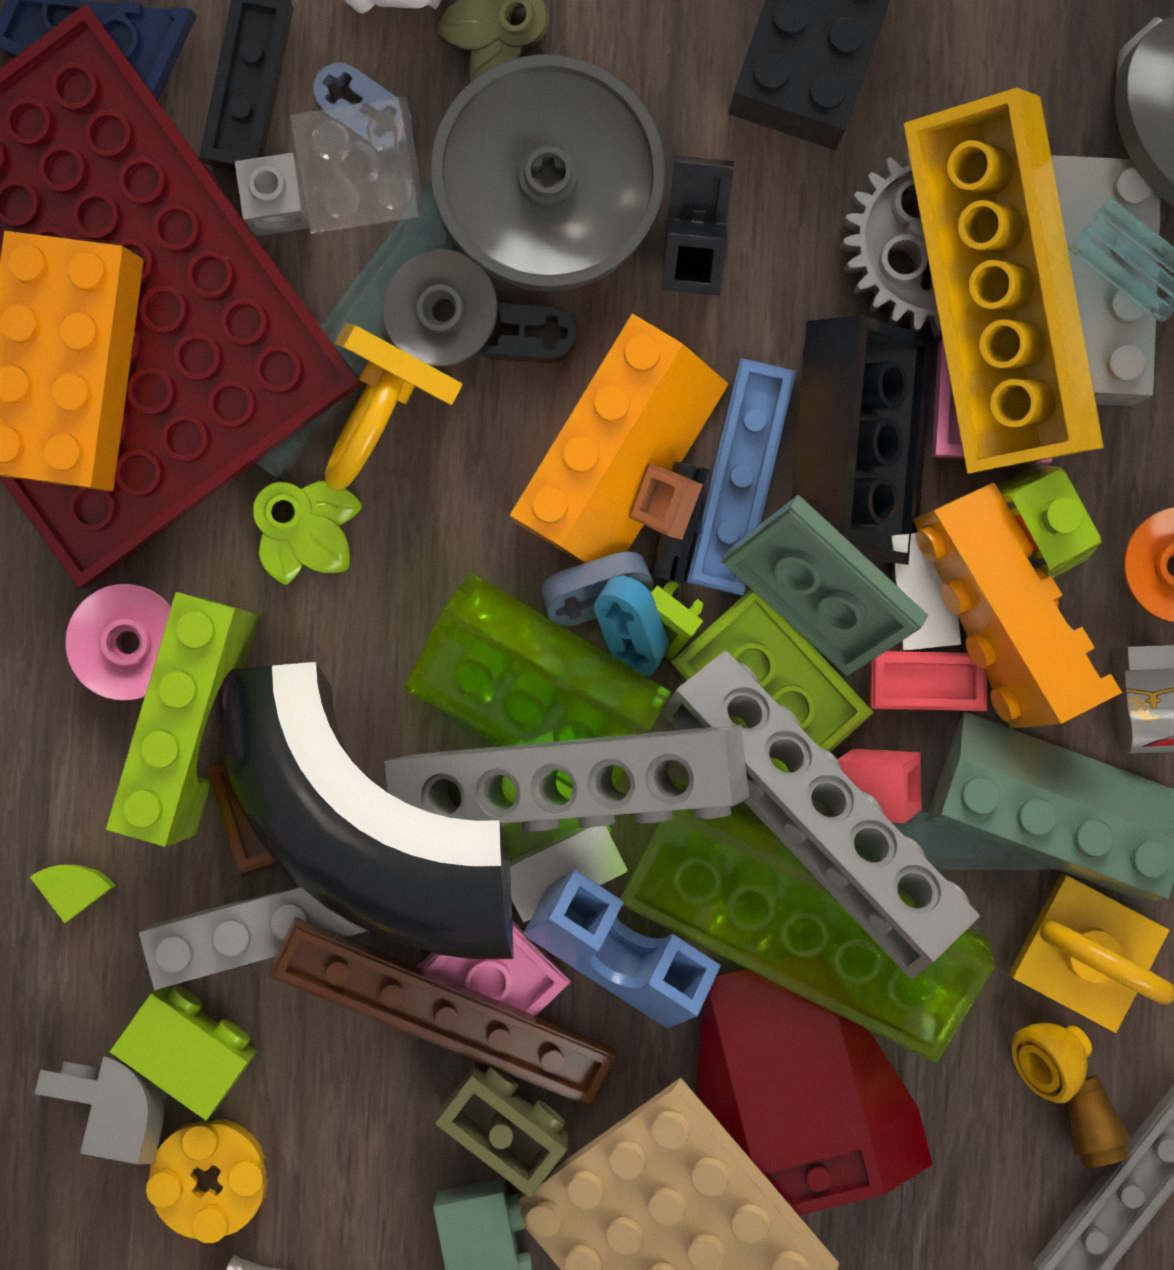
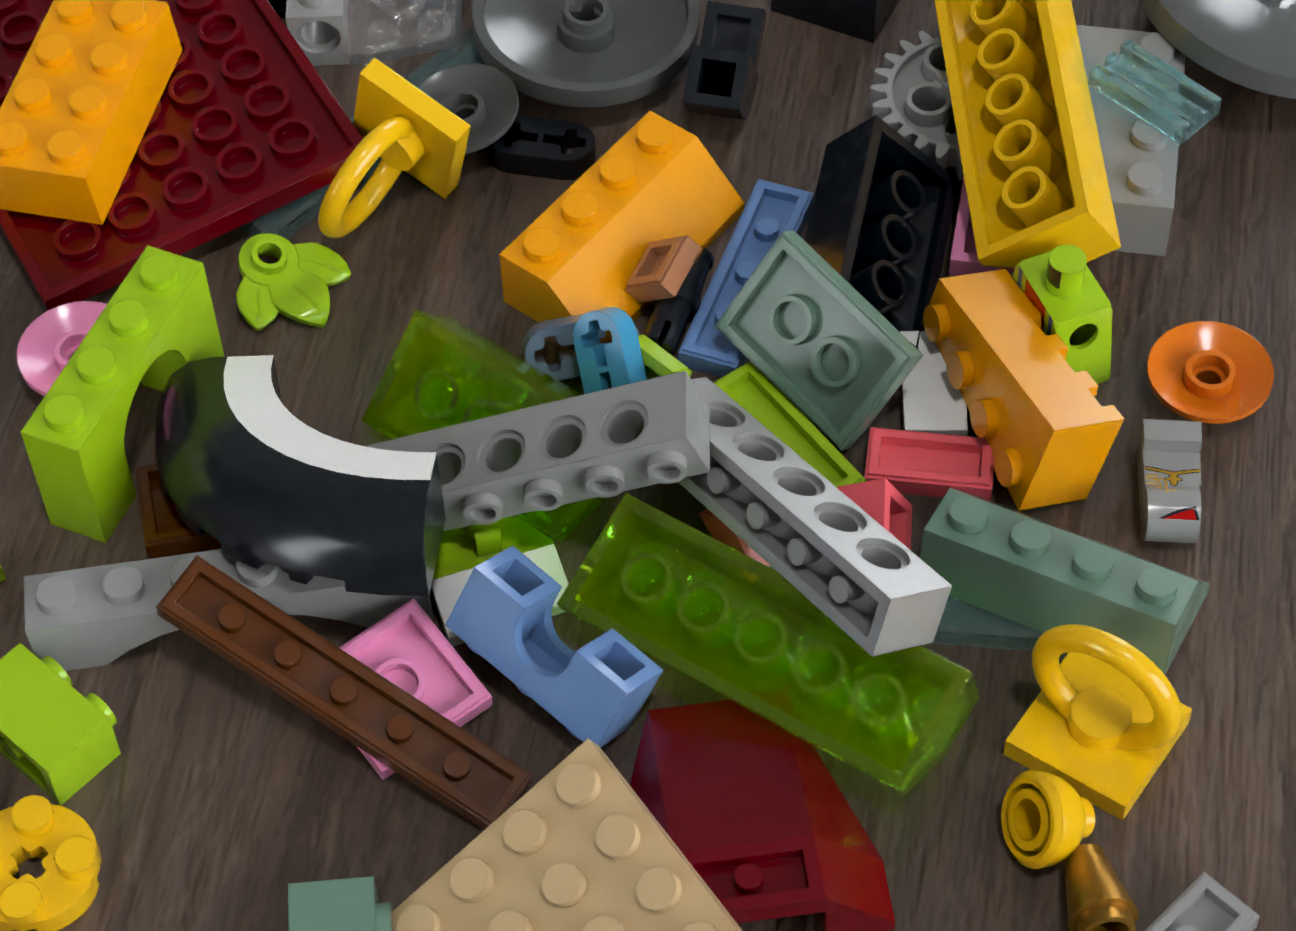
camera: 10 degrees right, 35 degrees down
olive brick [435,1062,568,1198] -> none

